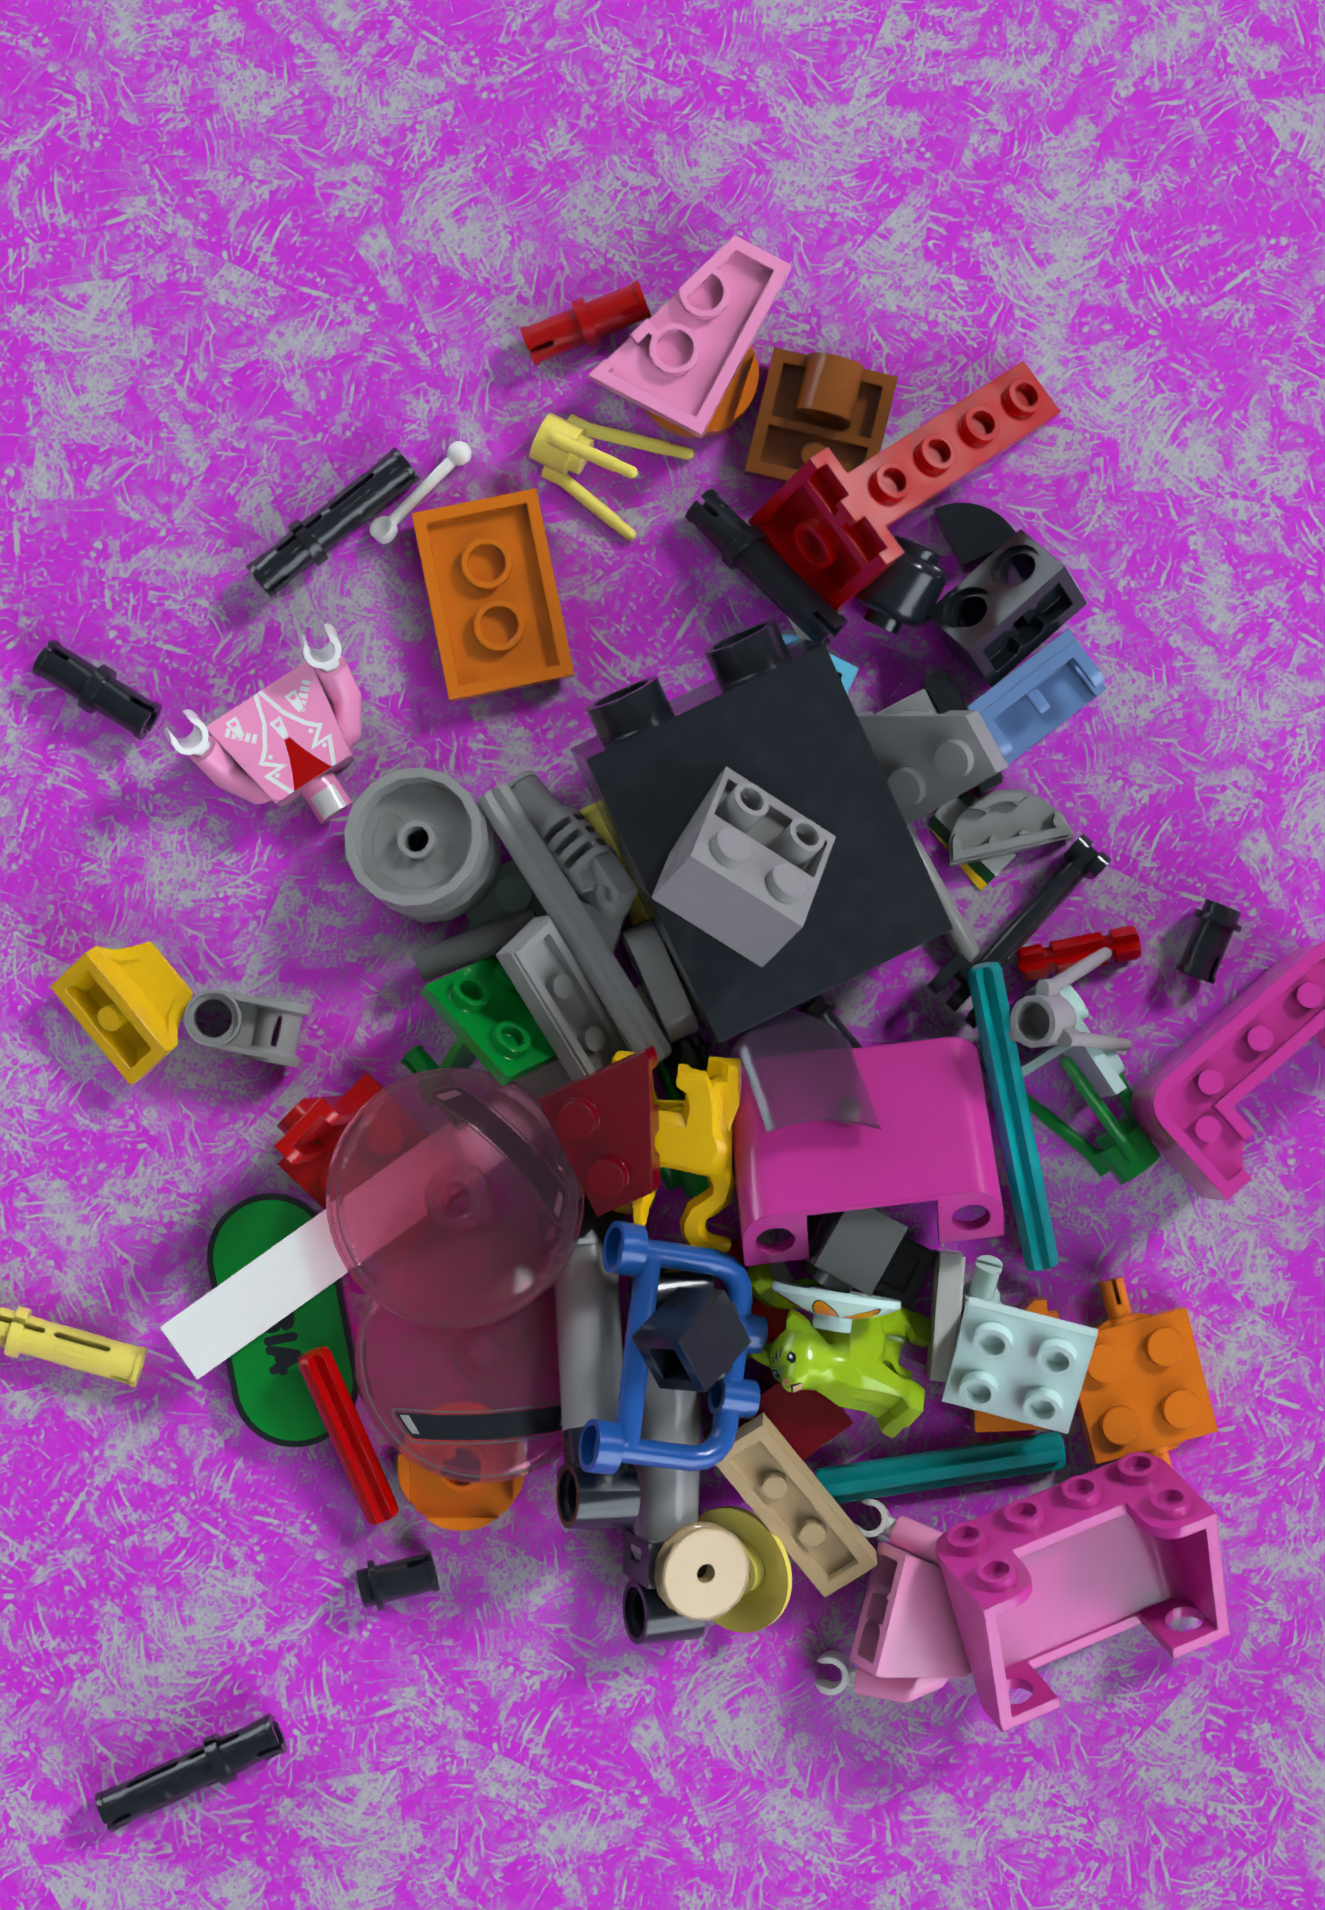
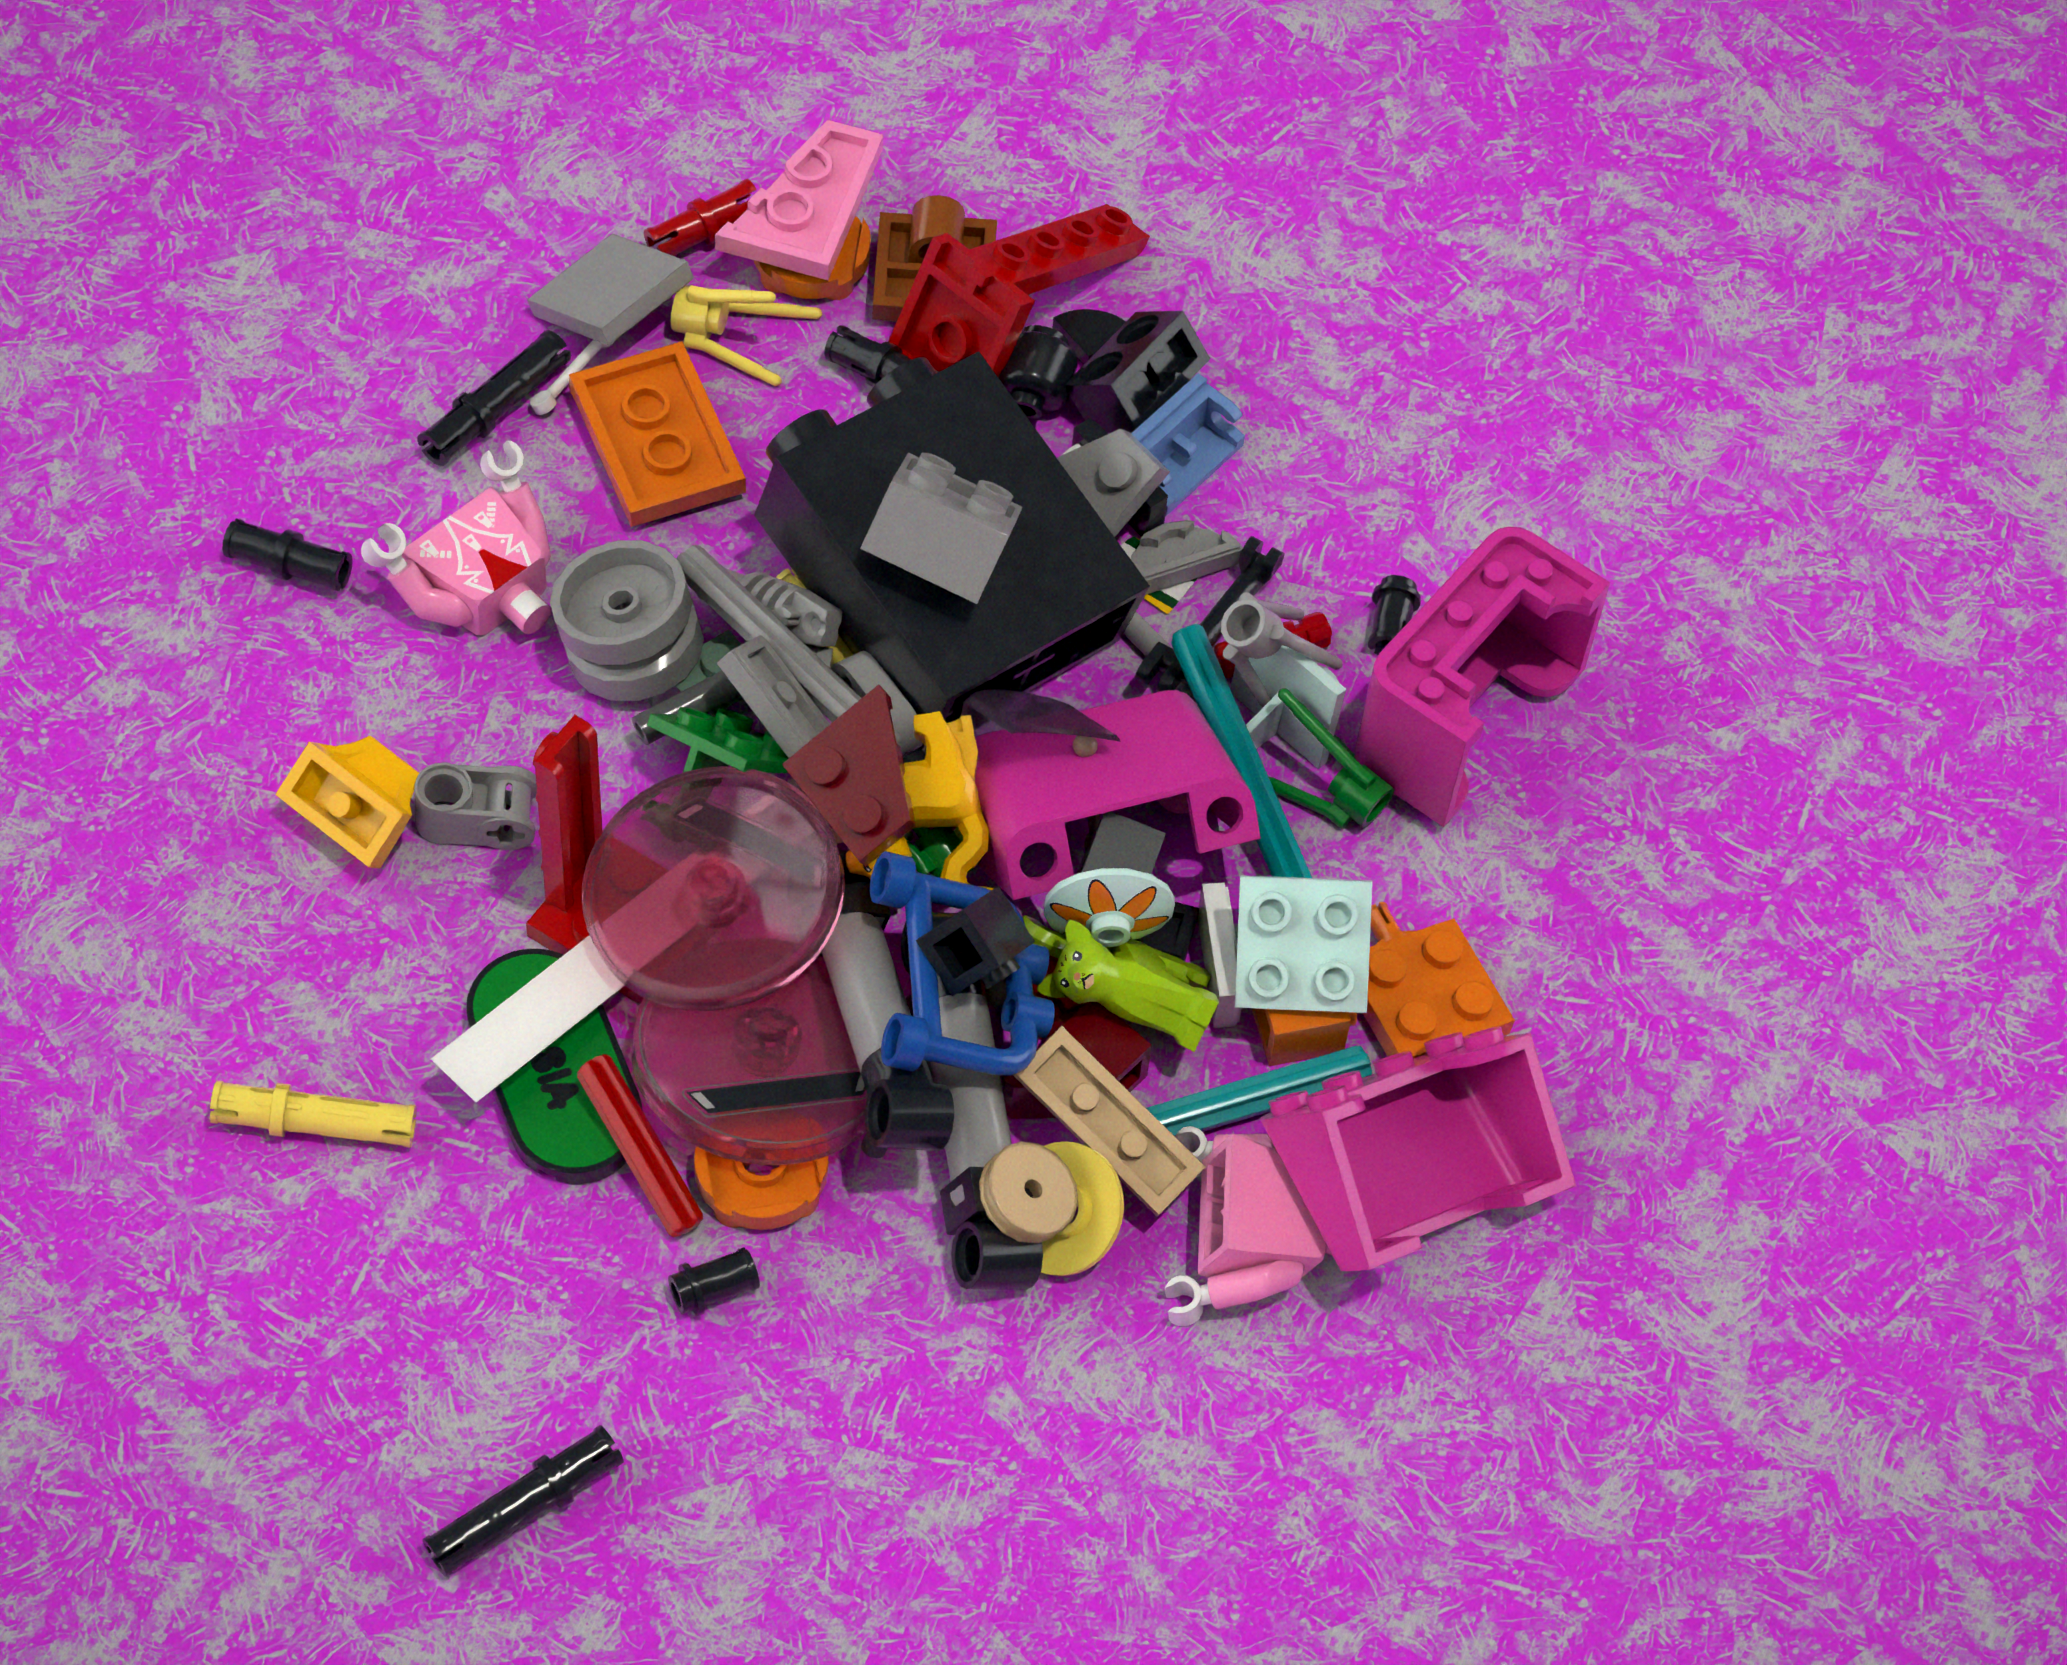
camera: 15 degrees left, 30 degrees down
none -> light grey tile [527,234,694,345]

